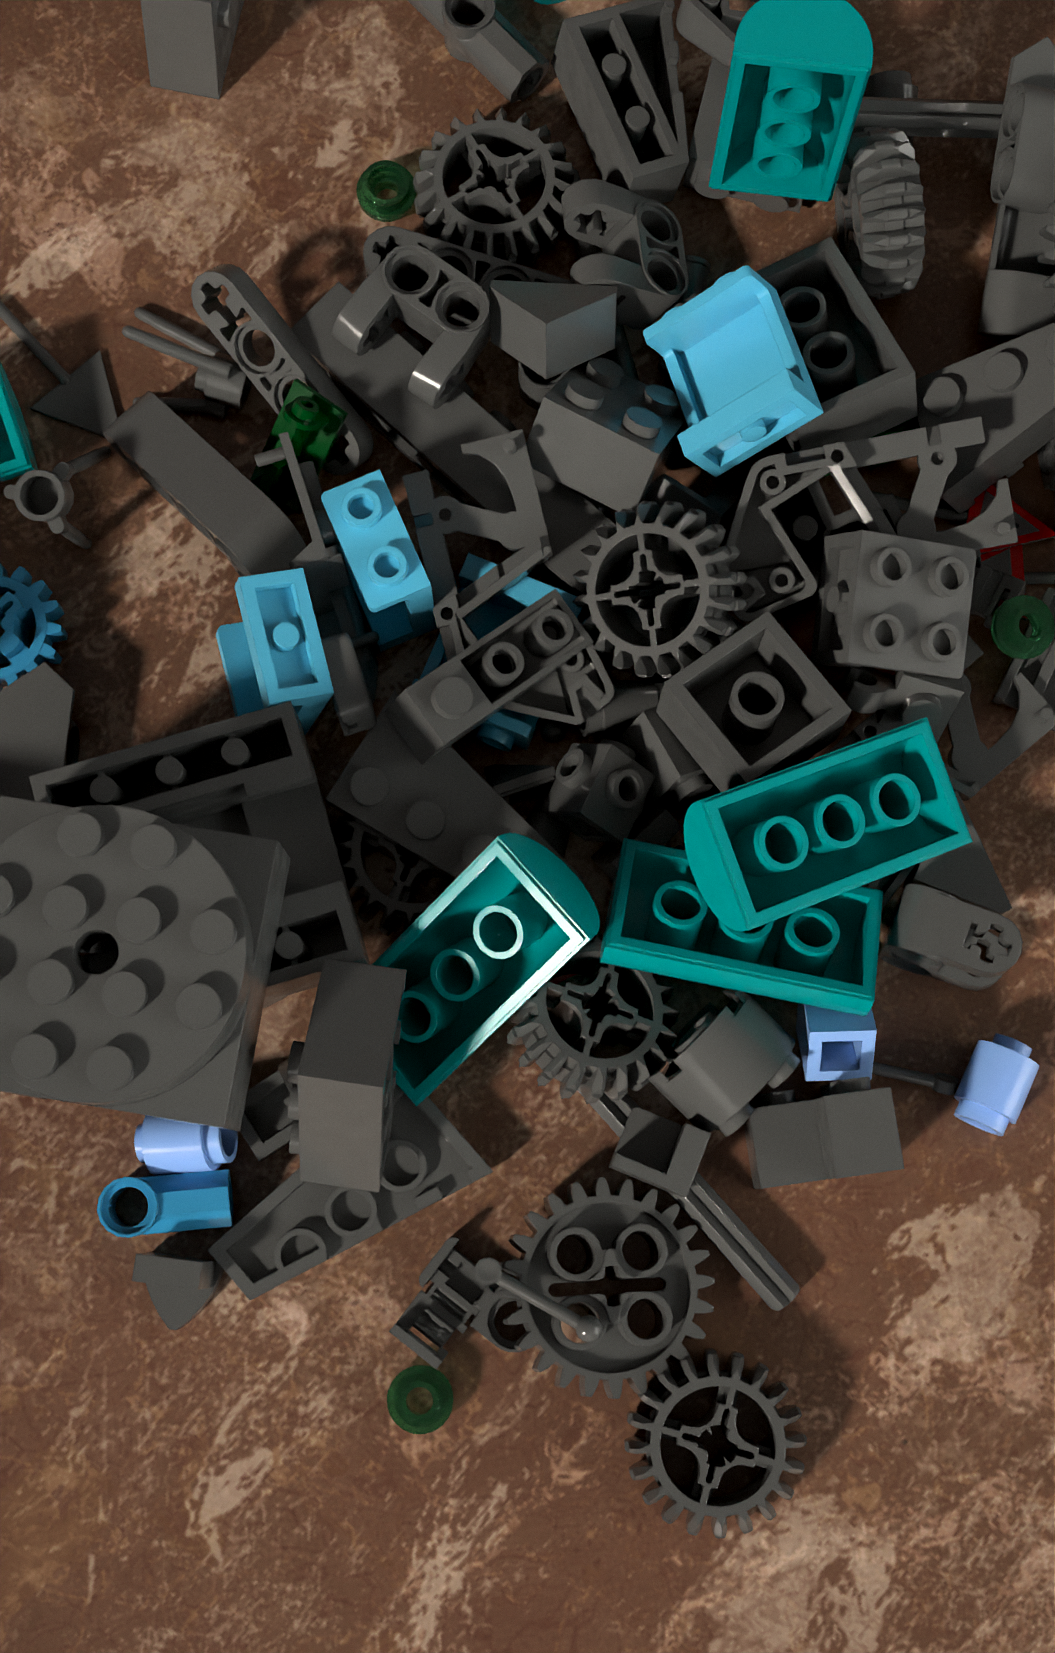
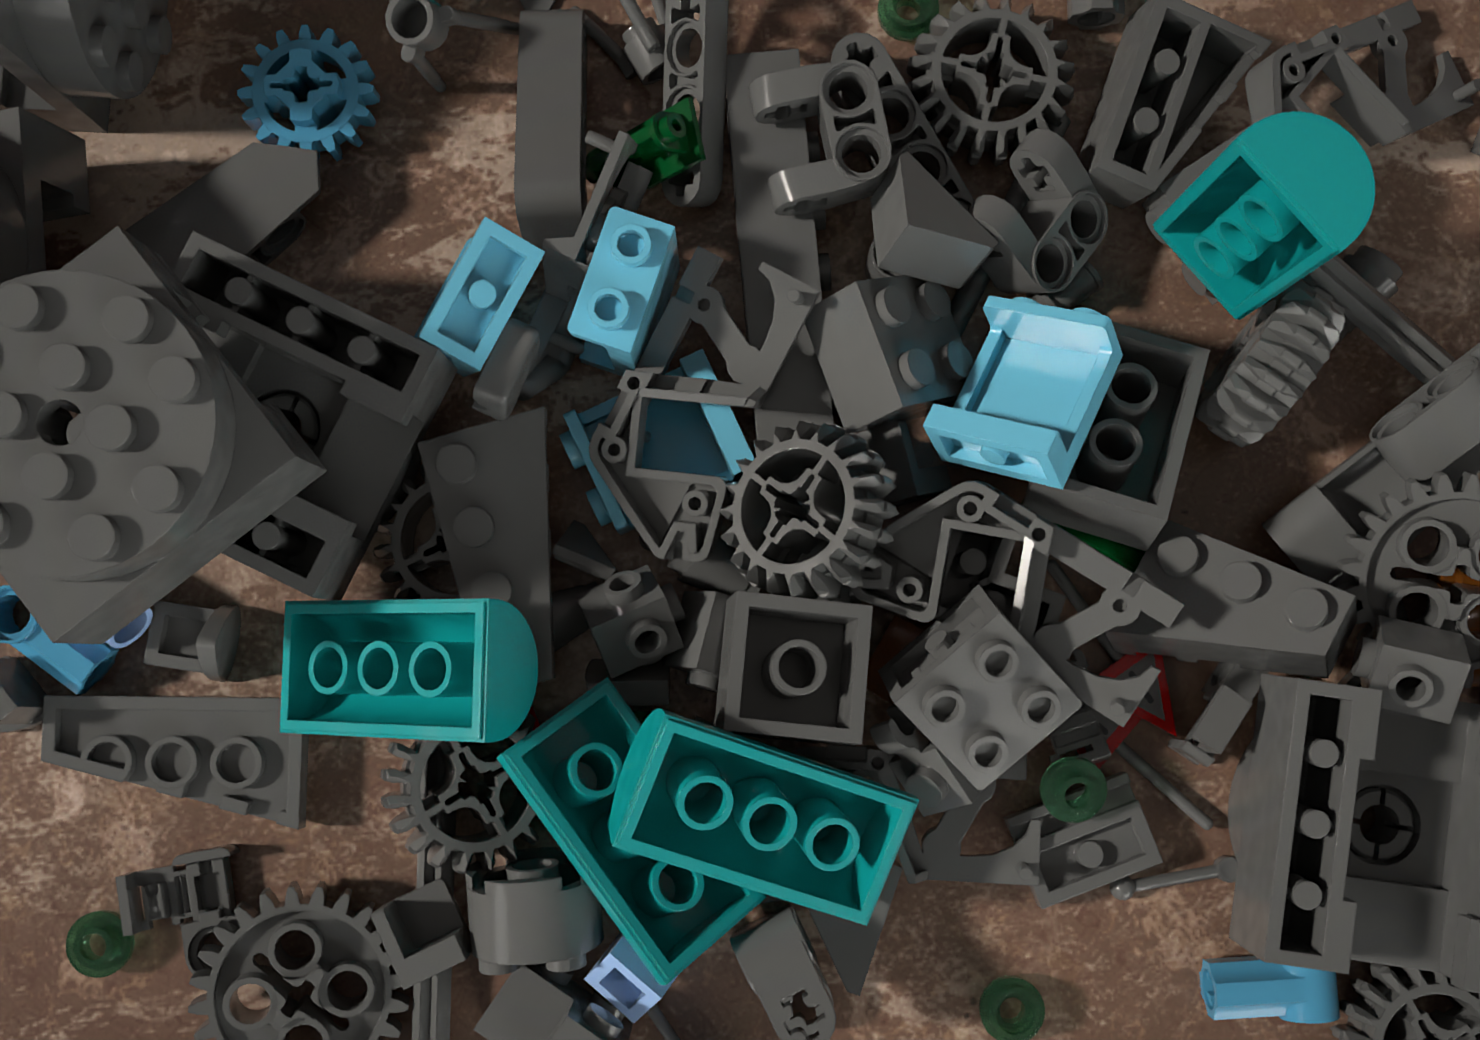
camera: 40 degrees right, 5 degrees up
dark grey wedge [287,958,407,1193] -> none
dark grey slope [384,589,594,765] -> none
dark grey hinge [474,1257,602,1343] -> none

